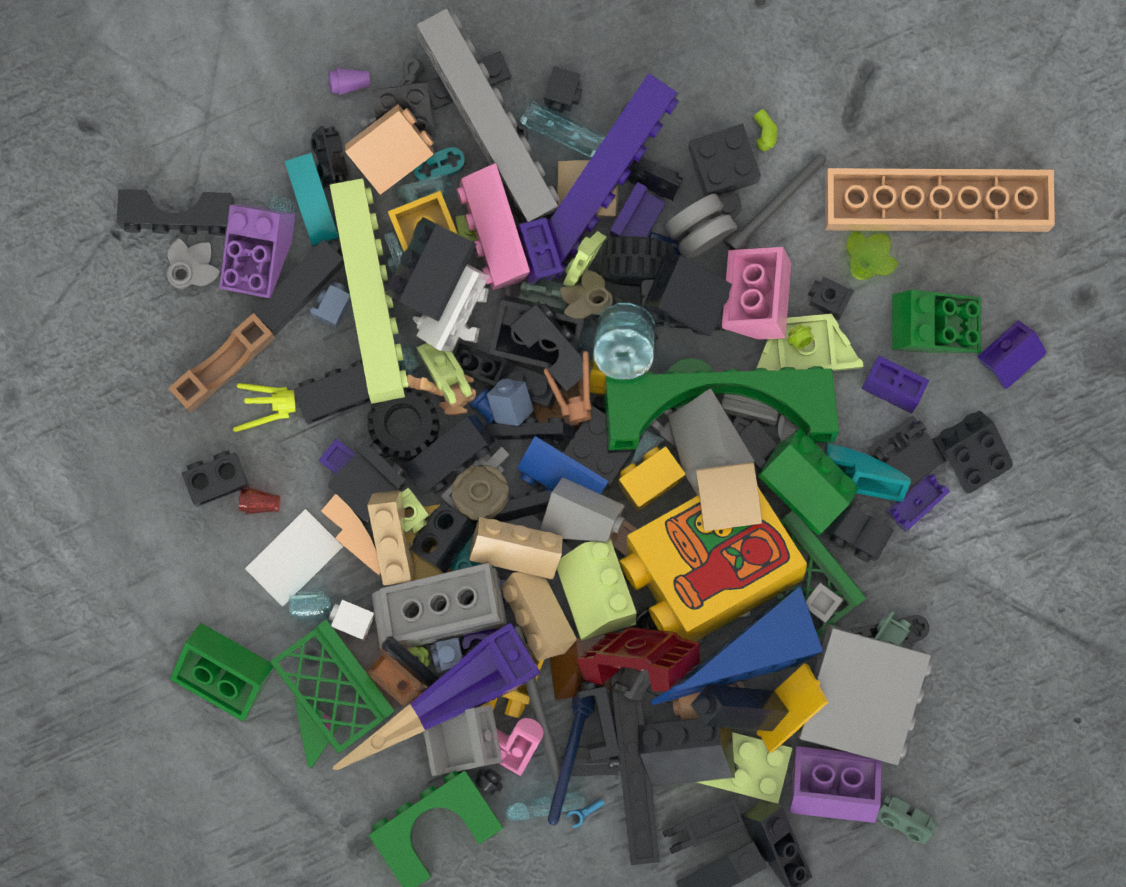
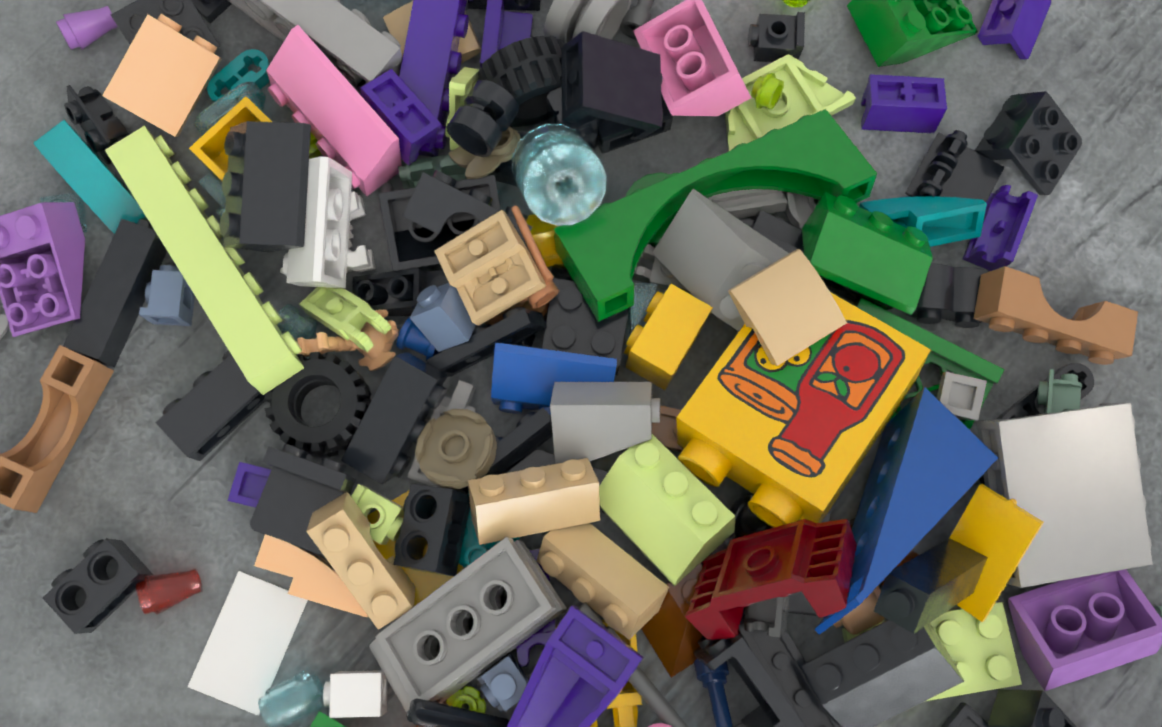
camera: 25 degrees left, 5 degrees down
neon yellow plant [233,383,296,432] -> none
none -> tan slope [435,210,547,326]
none -> black wheel [446,80,519,157]
none -> medium nougat arch [974,266,1138,365]

